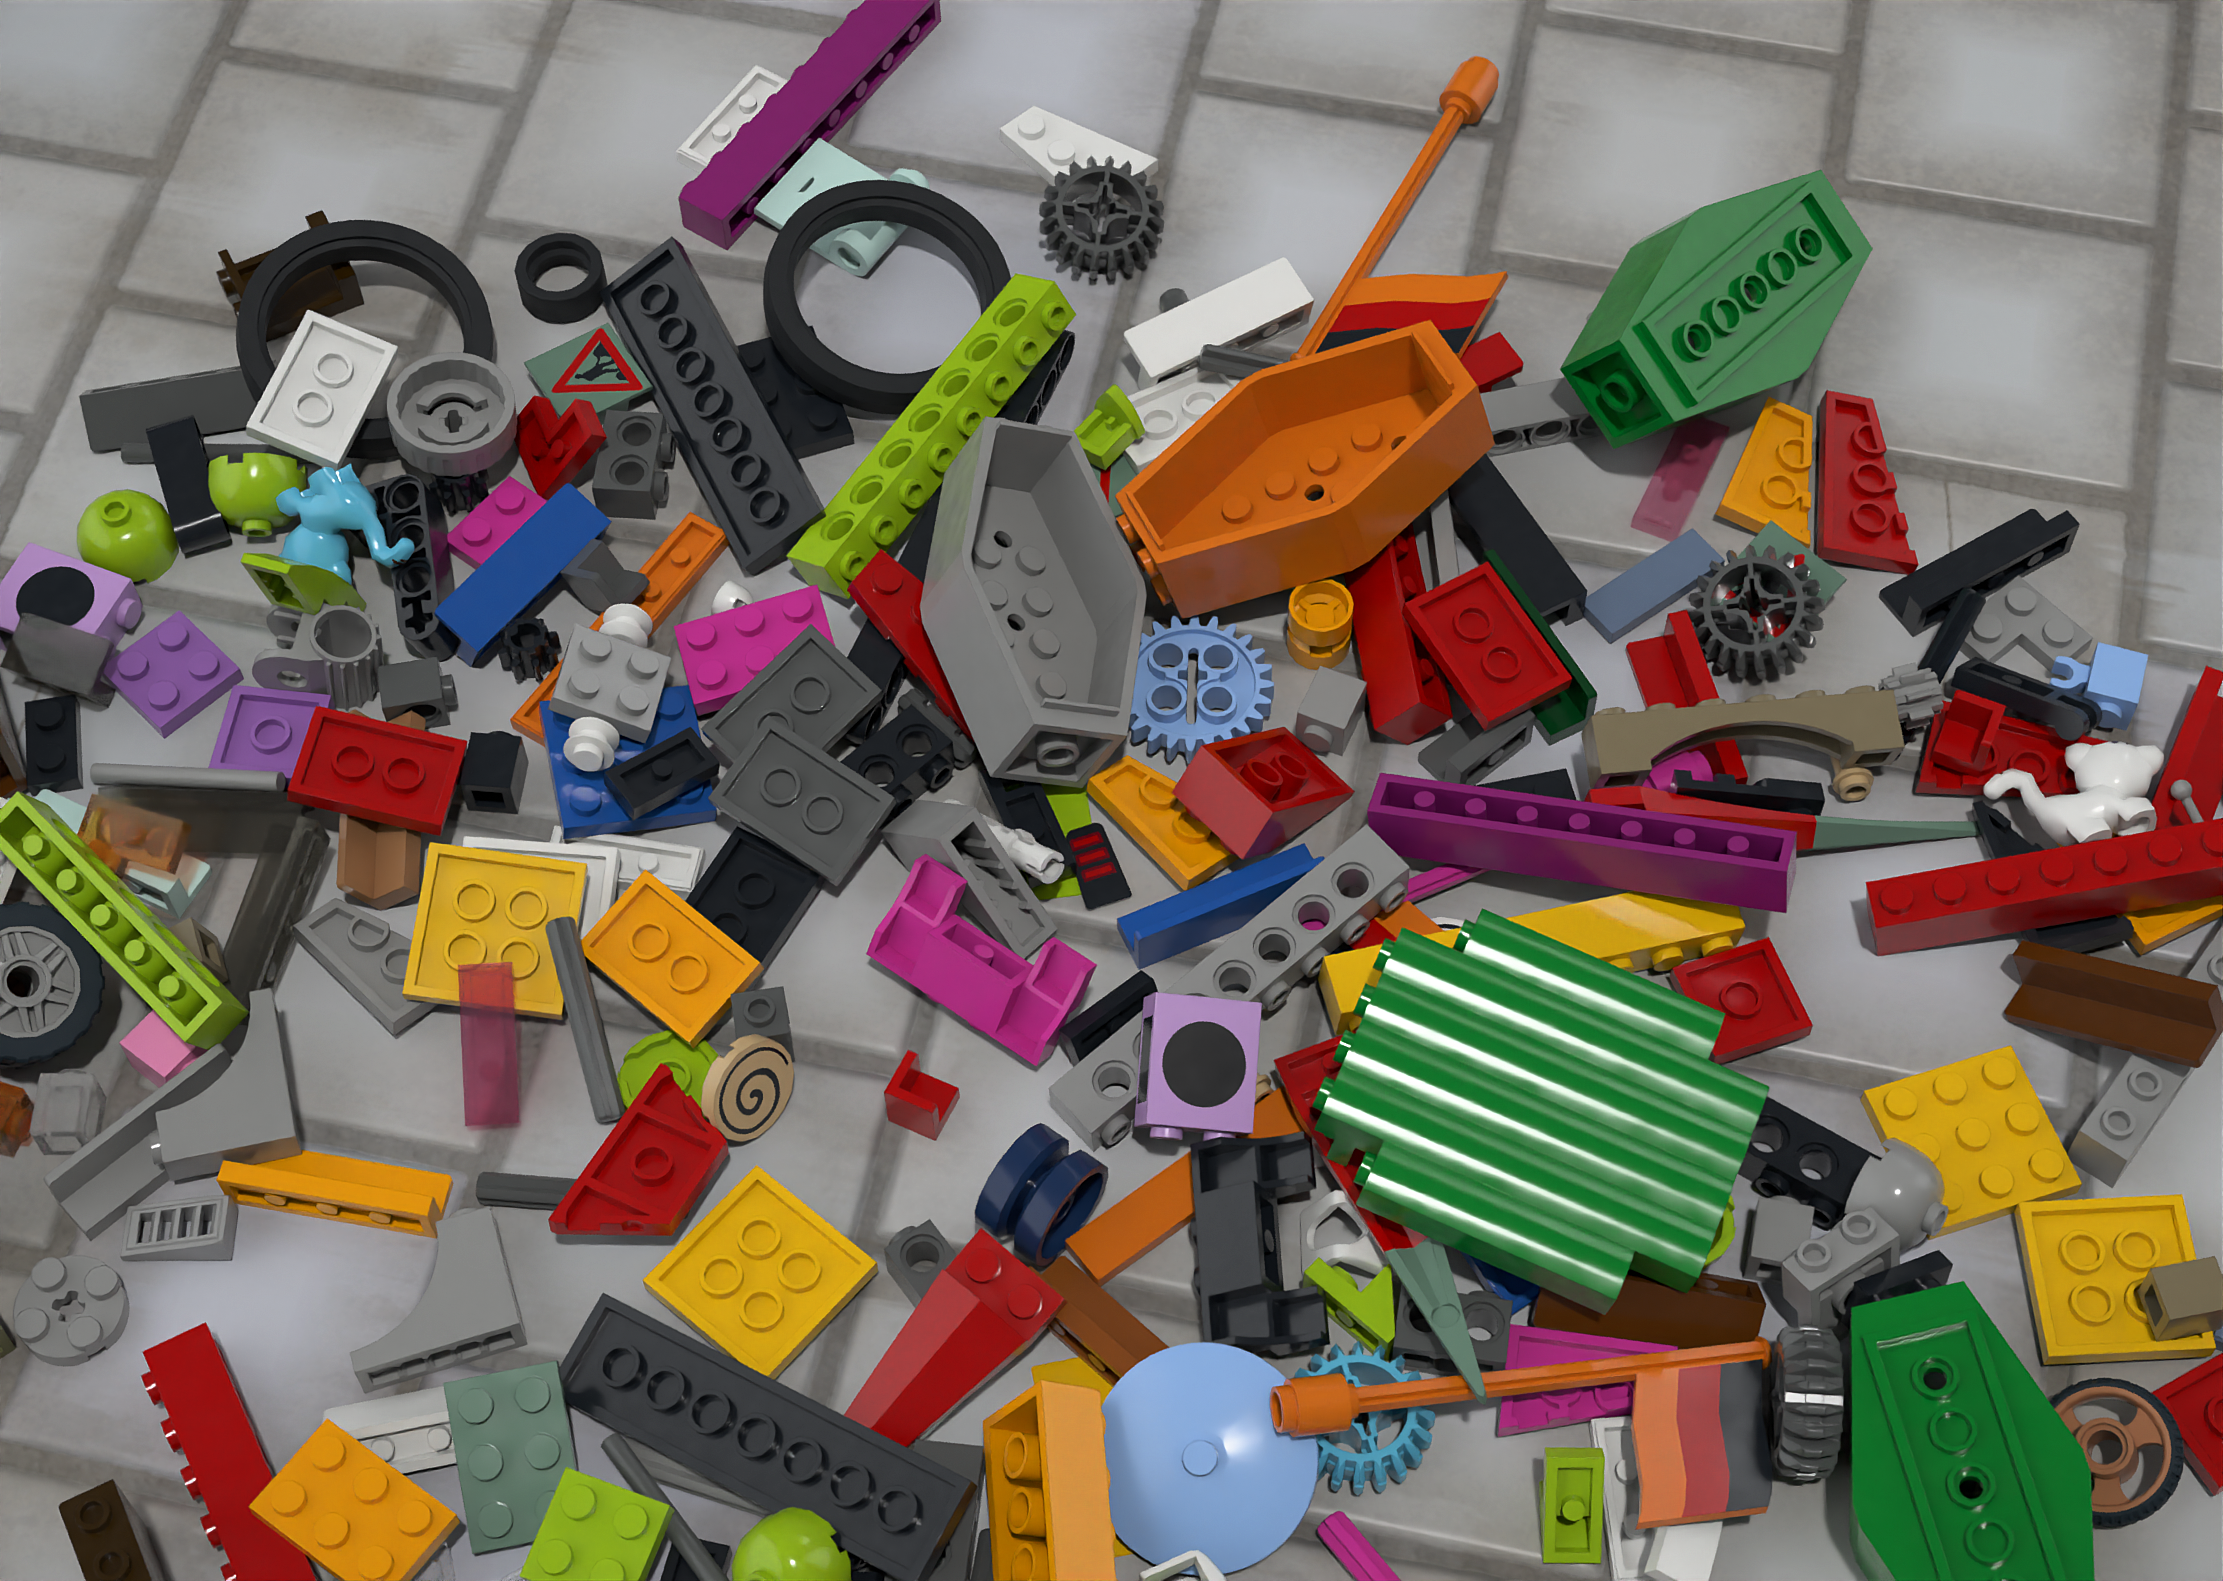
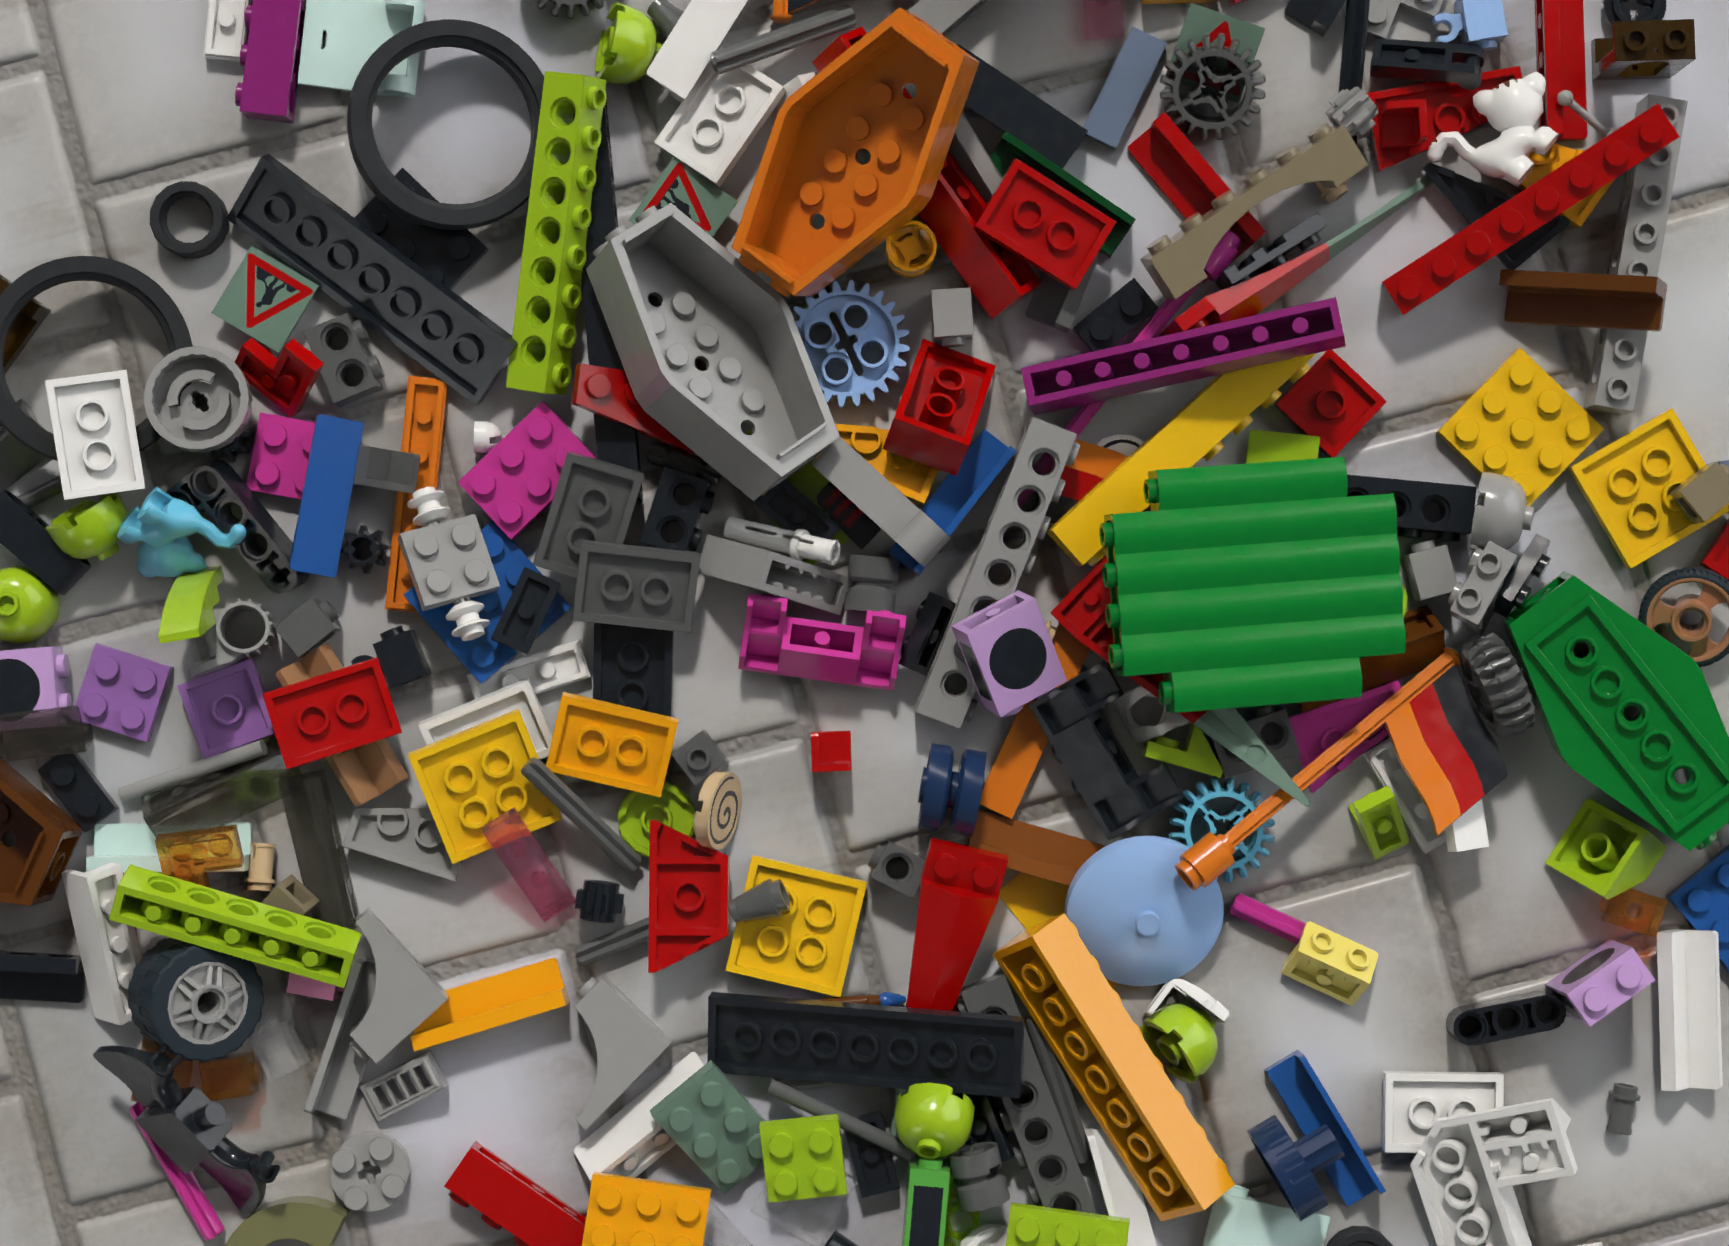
camera: 30 degrees left, 30 degrees up
lime tile [1074,384,1145,470] -> none
none -> tan pin [244,843,276,891]
none -> black gear [575,879,624,923]
none -> lime cylinder [595,2,662,85]
none -> dark grey cone [729,879,790,923]
none -> light grey beam [812,437,951,567]
none -> dark grey wheel [844,555,900,613]

